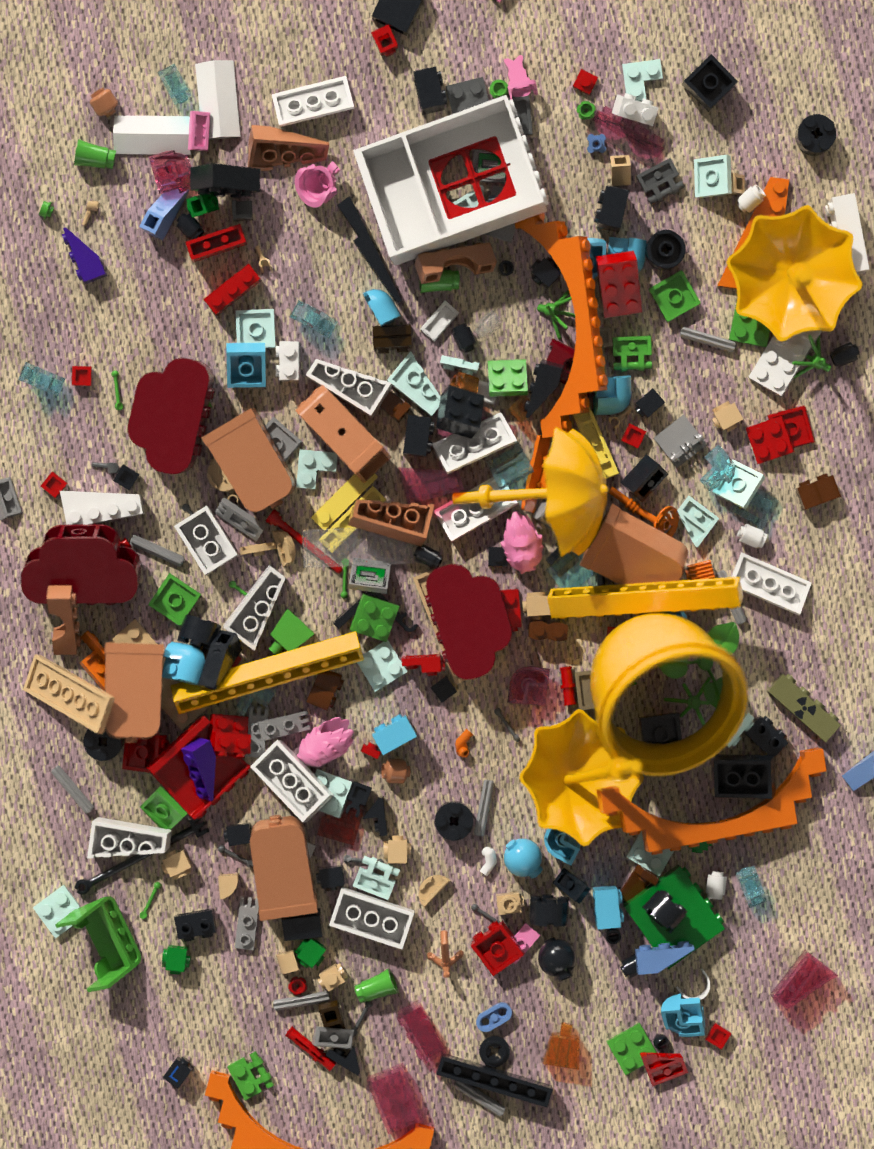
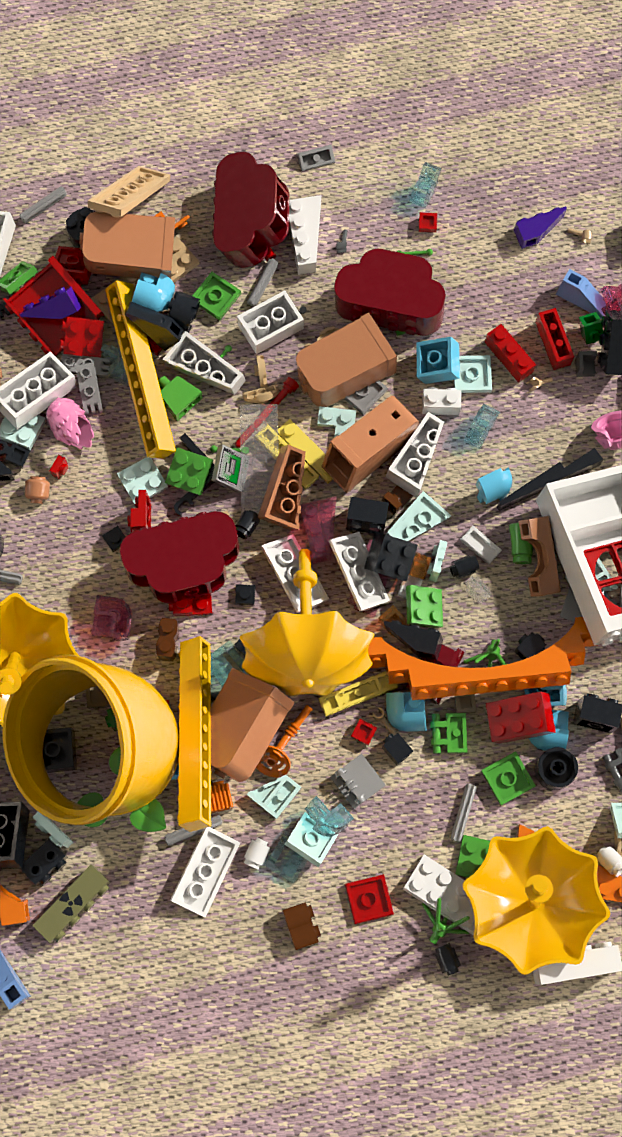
camera: 90 degrees right, 15 degrees down
bright green plate [39,201,54,220] -> none
red plate [40,471,68,498] -> none
nougat arch [47,585,82,655] -> none
black plate [113,464,140,491] -> none
black brick [176,213,205,240] -> none
light grey hinge [215,498,266,542] -> none
reddish brown brick [306,670,345,711] -> none
dark brown brick [372,324,412,354] -> none
medium azure brick [372,714,417,755] -> none
orange arm [455,728,473,758] -> none
clear light blue plate [486,443,534,490] -> none
dark grey hinge [494,708,520,742] -> none
black hinge [498,260,514,276] -> none
bright pink head [500,511,544,574] -> none
tan brick [522,592,550,620] -> none
red pin [560,666,576,706] -> none
black brick [620,454,668,503] -> none
bright green plant [663,677,711,726] -> none
tan brick [712,401,743,432] -> none
red plate [746,416,795,464] -> none

